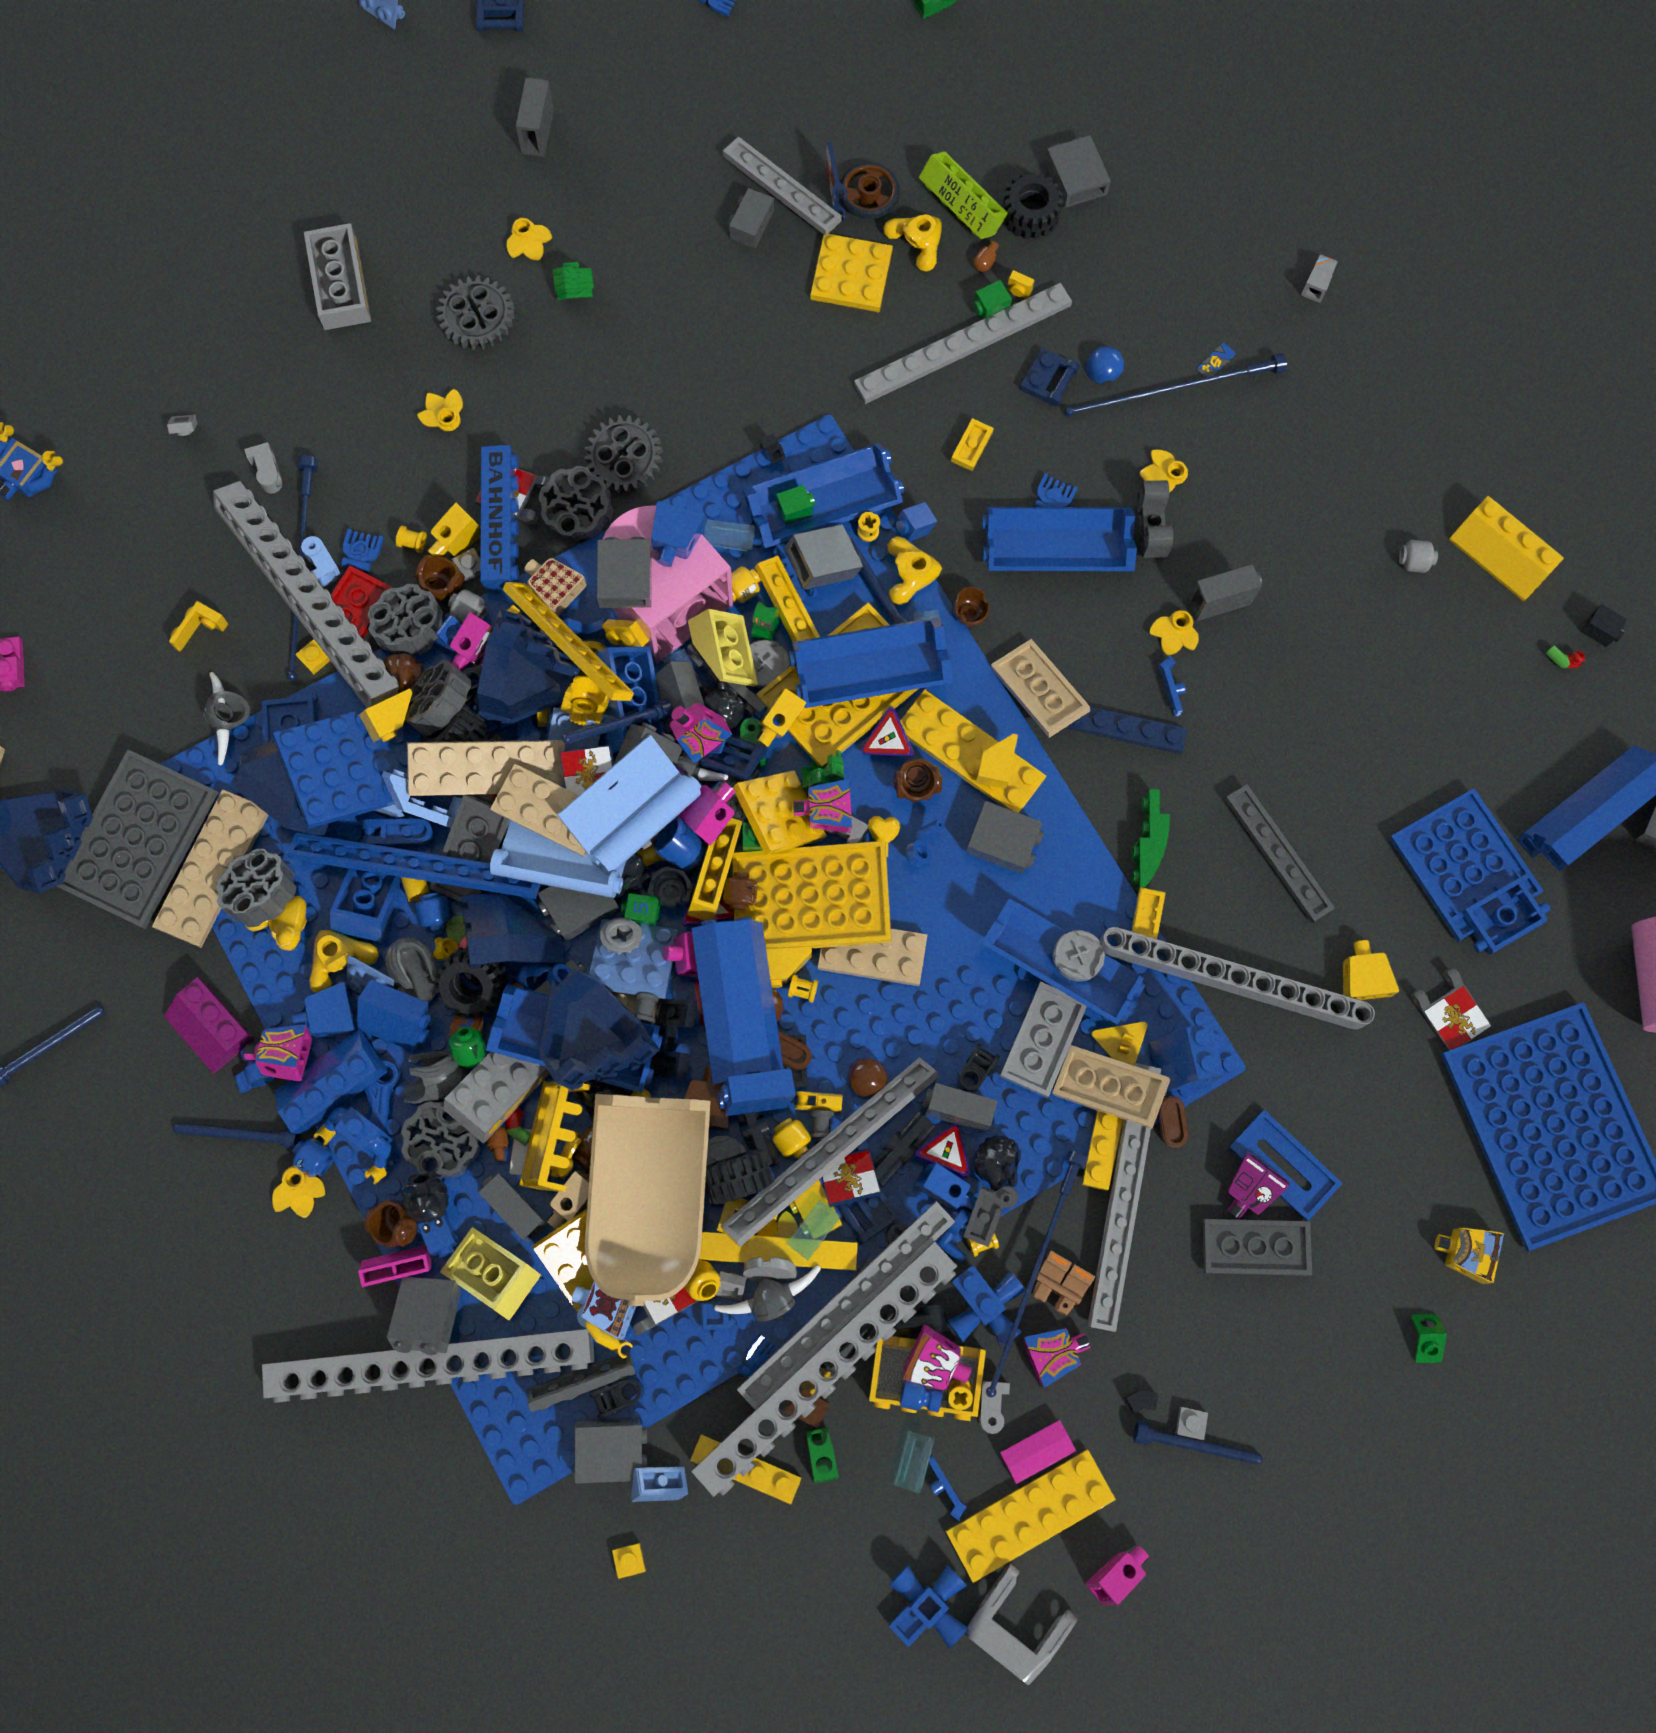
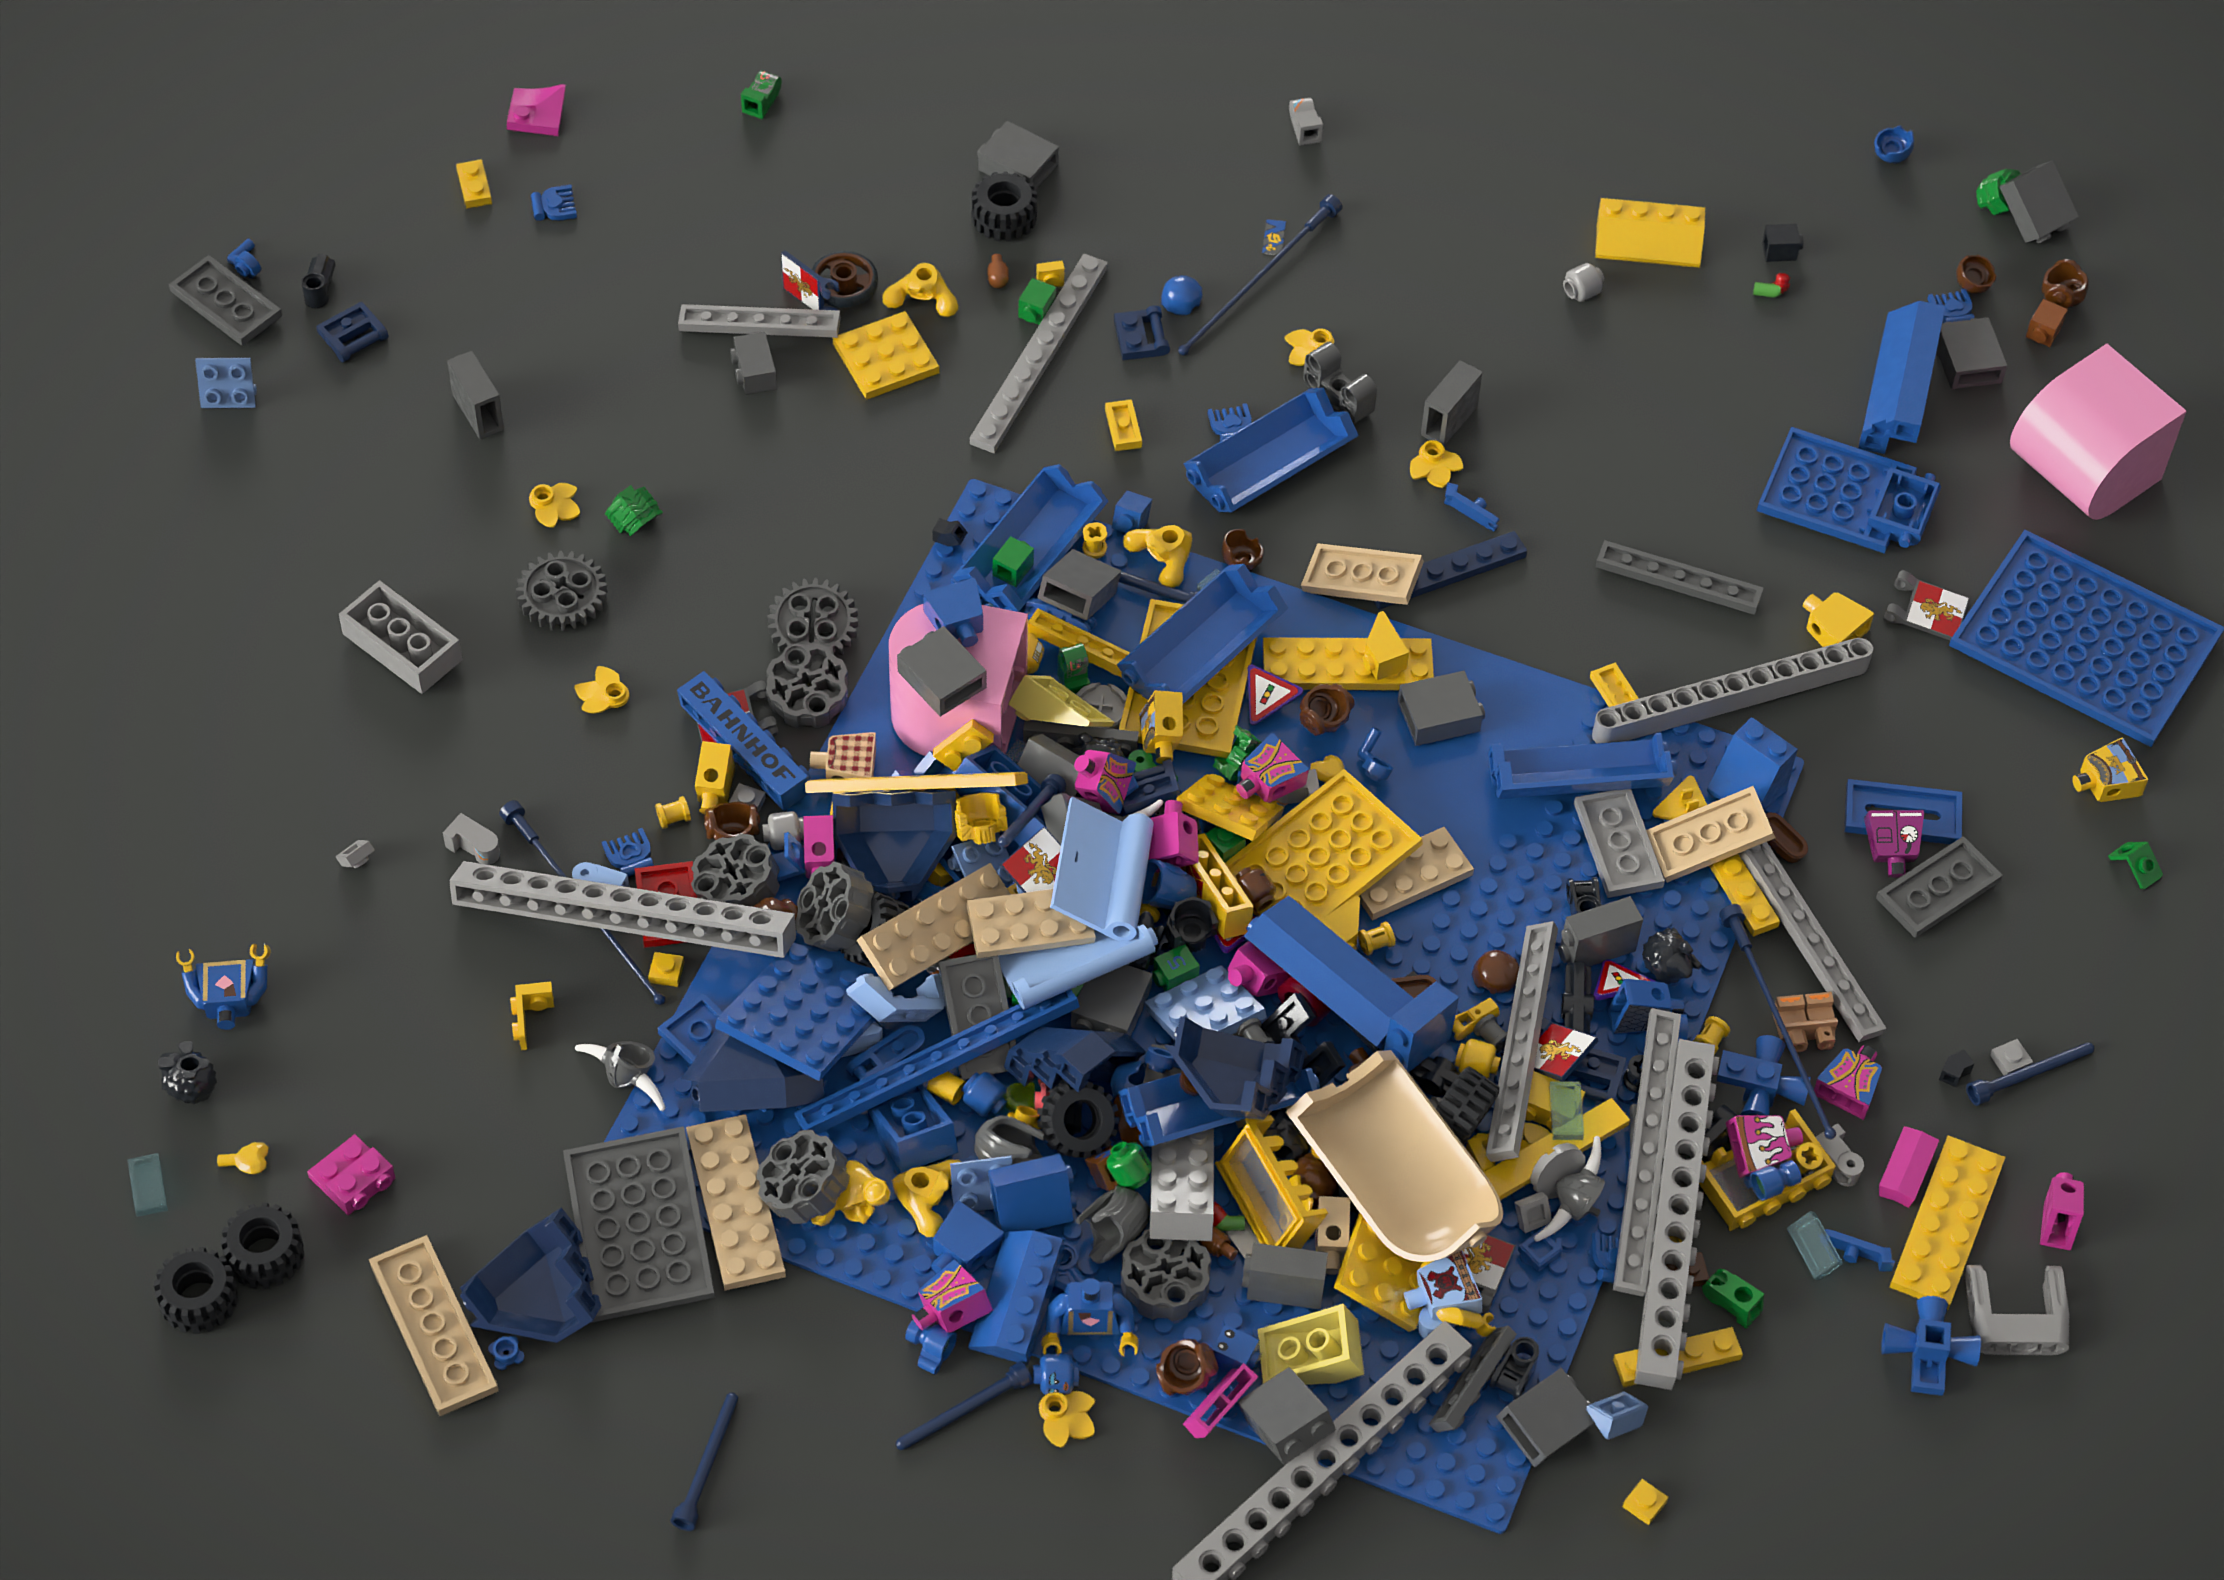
camera: 35 degrees left, 20 degrees down
magenta slope [164,977,255,1074] -> none
yellow slope [359,689,412,743] -> none
black animal [400,1171,449,1223] -> none
light grey gear [600,918,642,955] -> none
yellow head [684,1260,720,1301] -> none
lime brick [919,152,1008,239] -> none
dark grey hinge [963,1185,1019,1247] -> none
light grey tile [1052,930,1105,982] -> none
green slope [1132,789,1170,893] -> none

